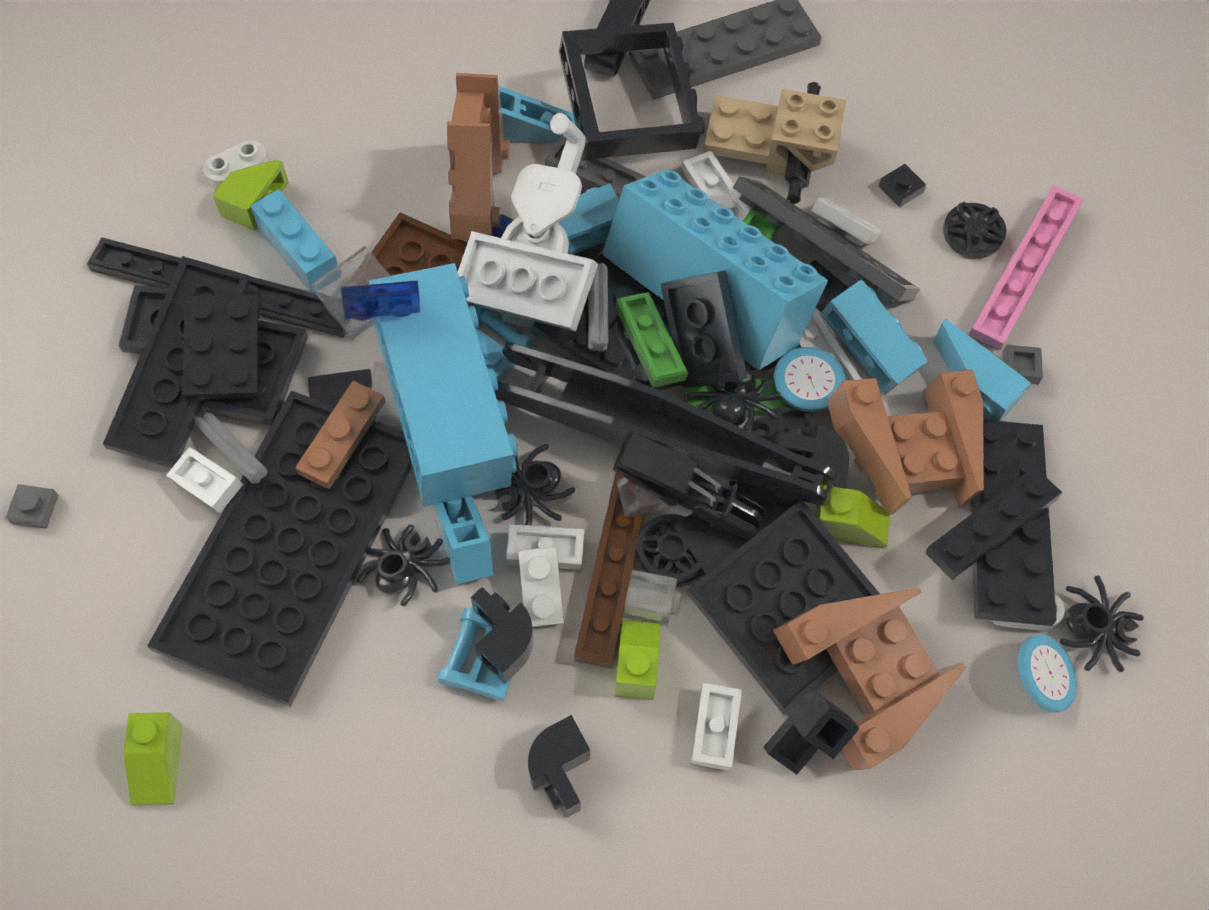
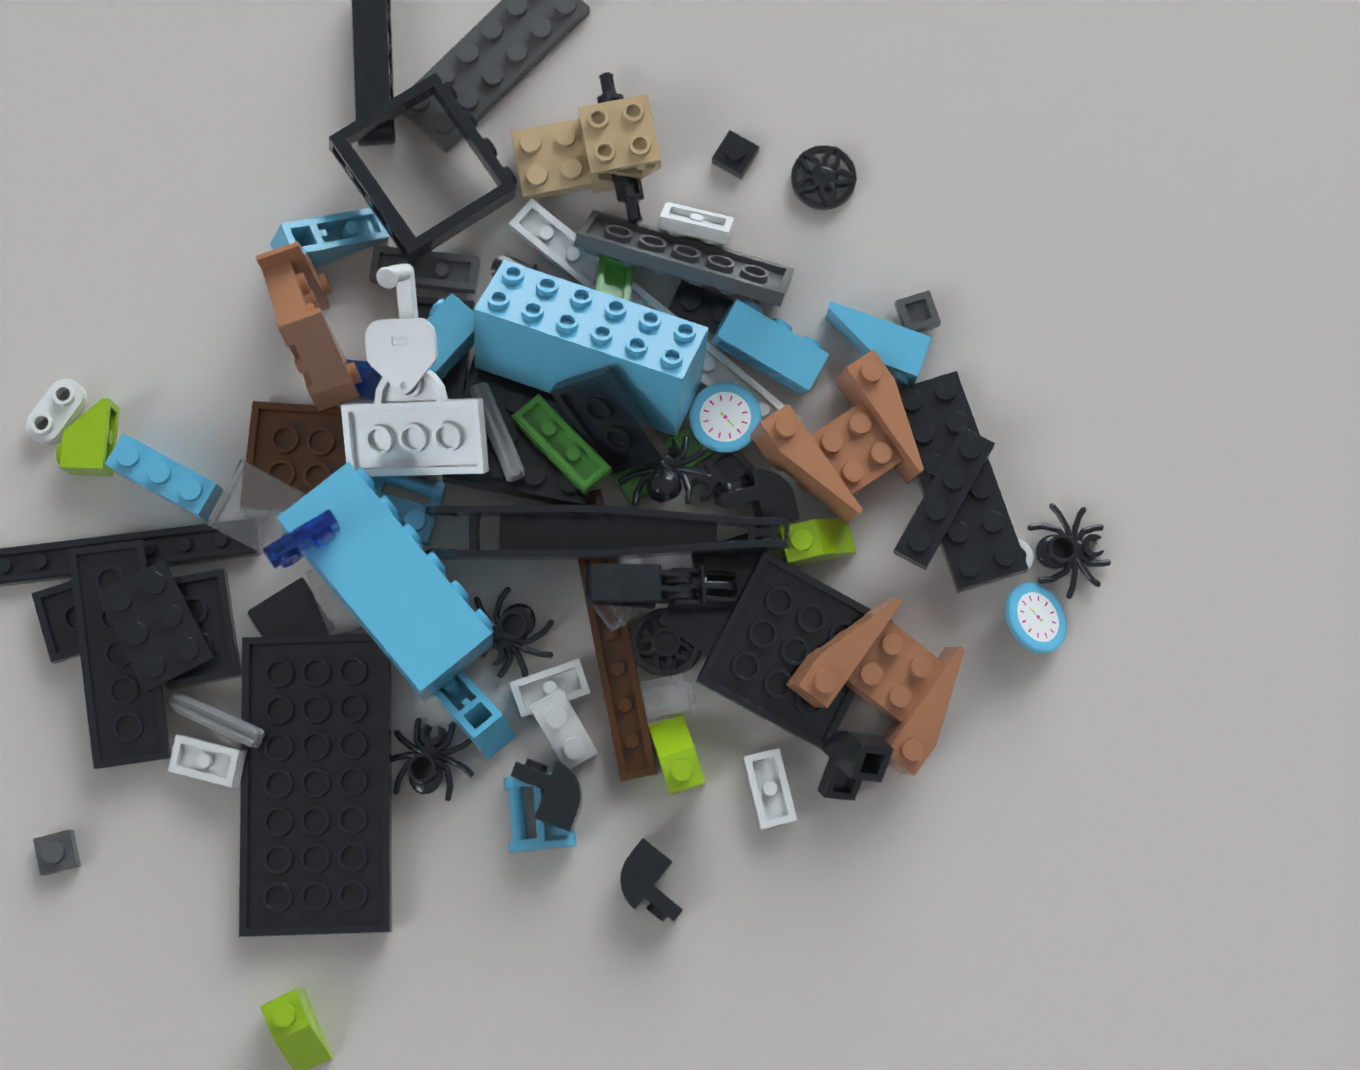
camera: 20 degrees left, 15 degrees up
nougat plate [295,381,386,489] -> none
bright pink plate [969,185,1084,350] -> none

